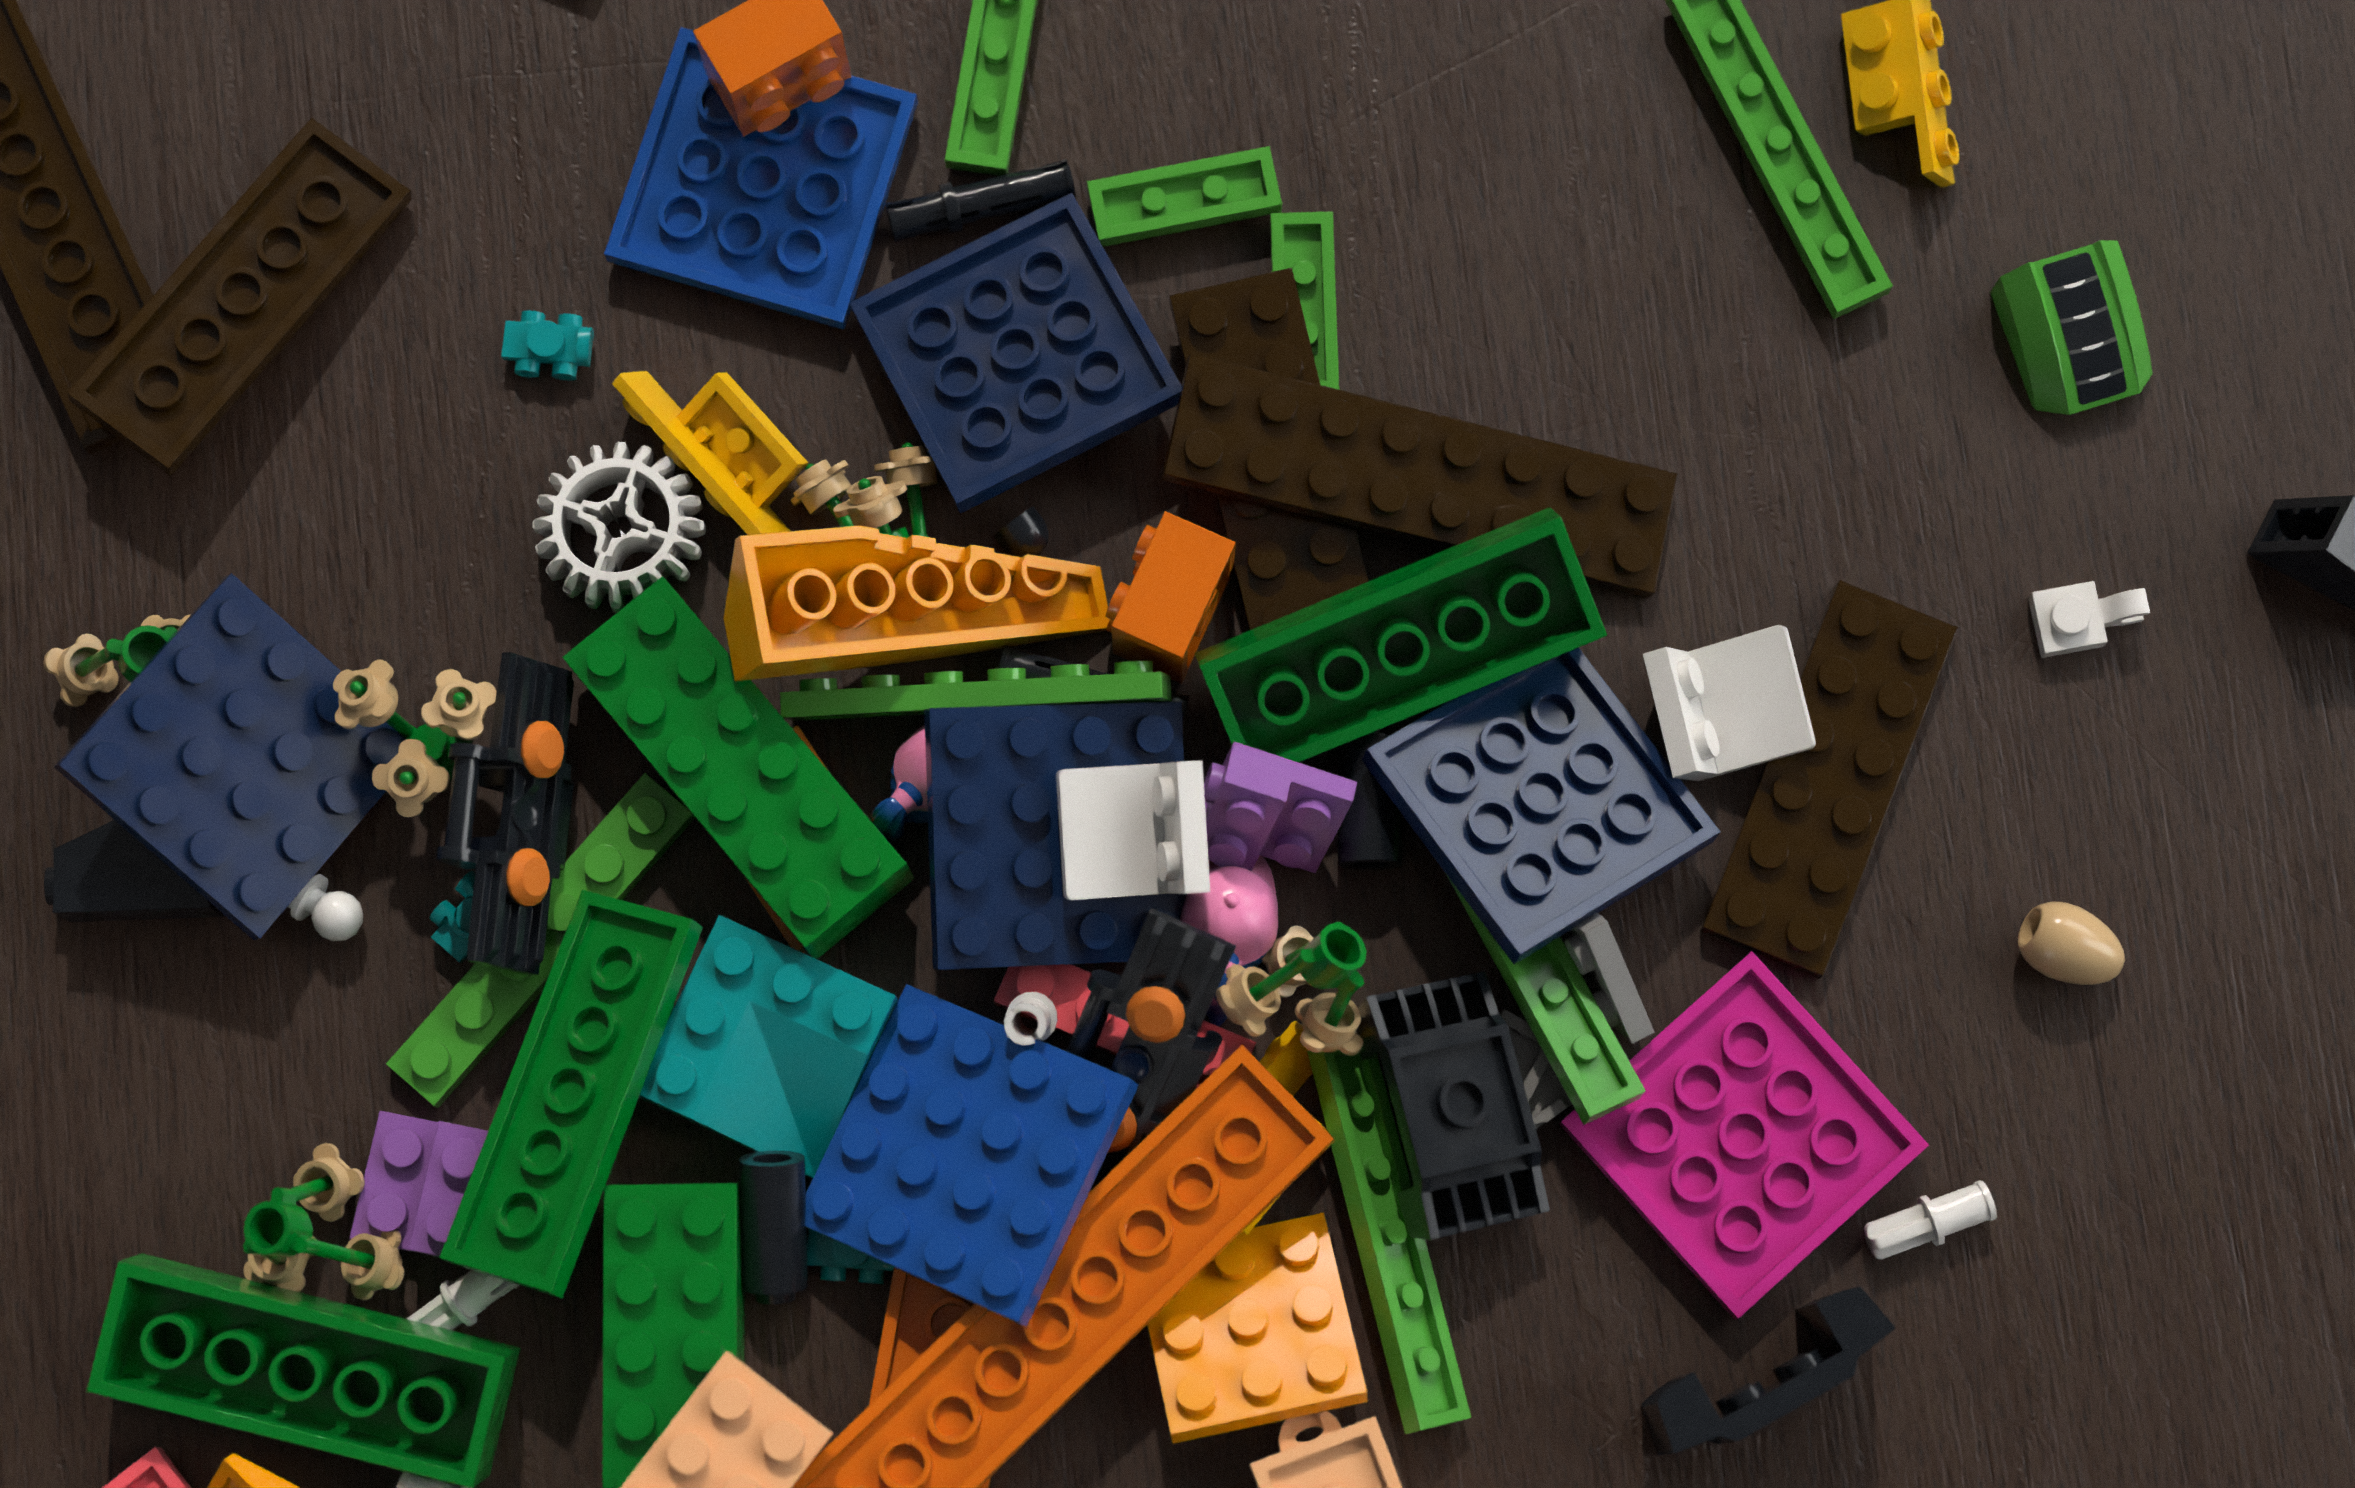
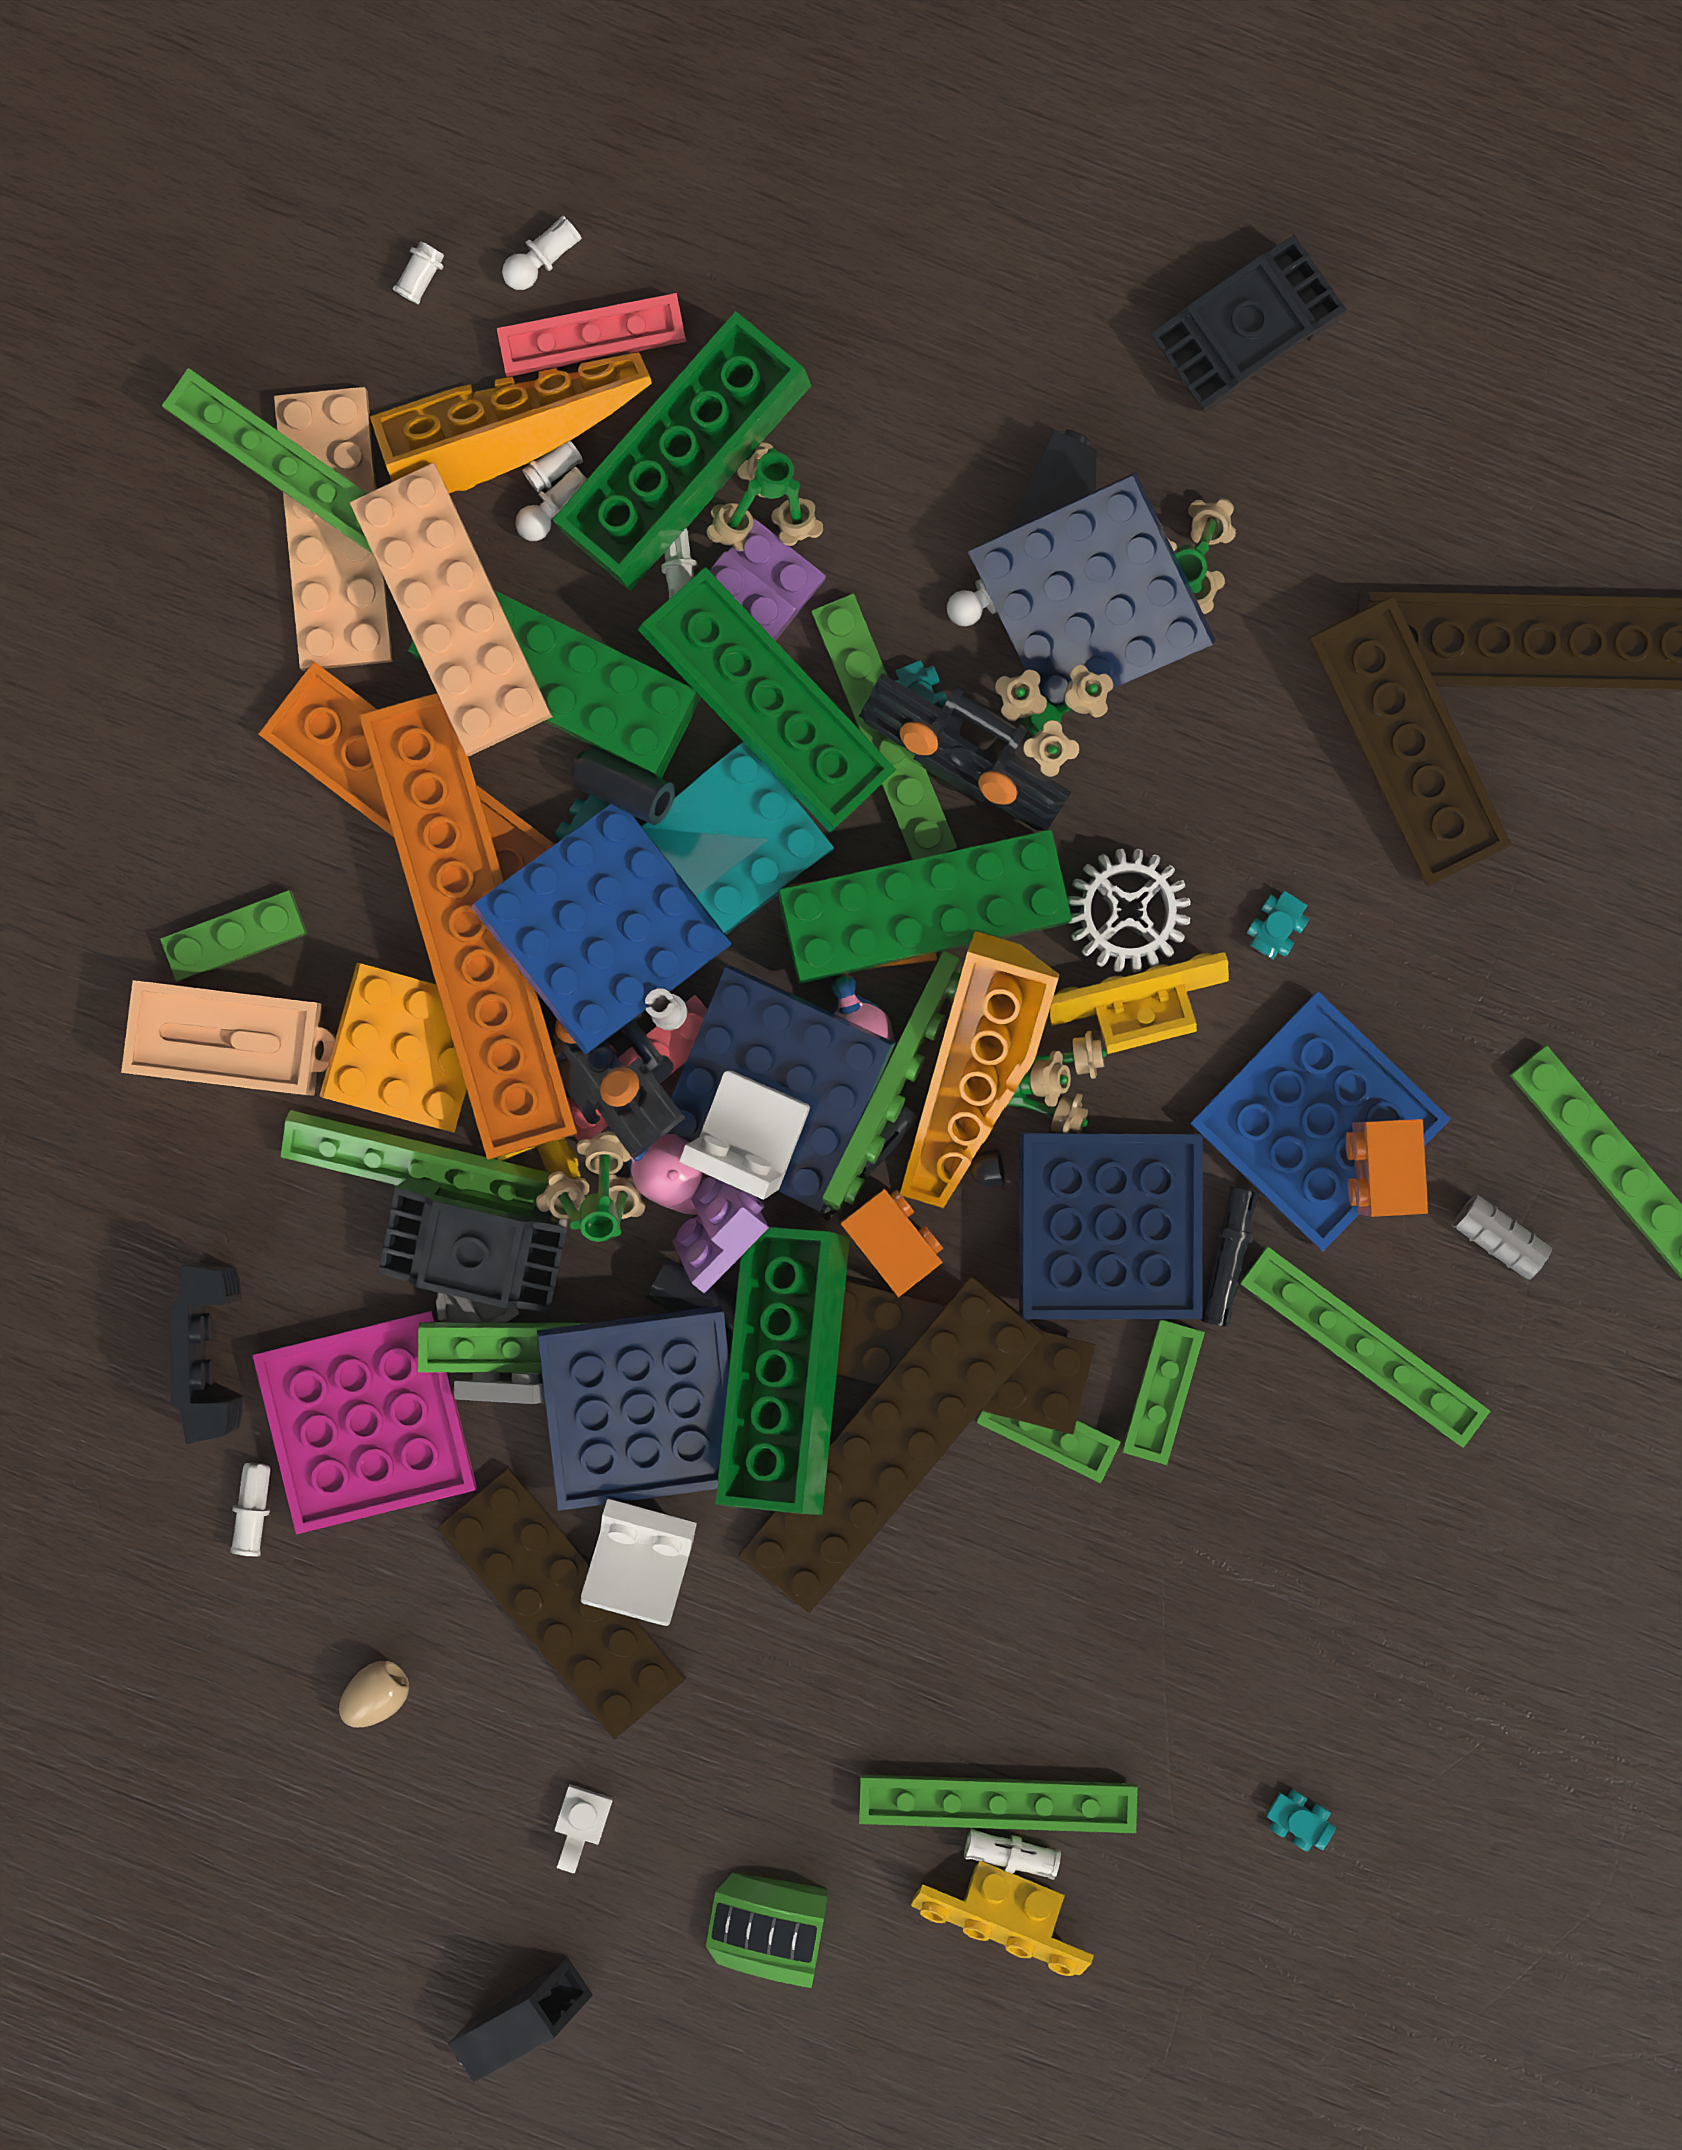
camera: 120 degrees right, 10 degrees up
none -> white pin [964,1829,1061,1880]

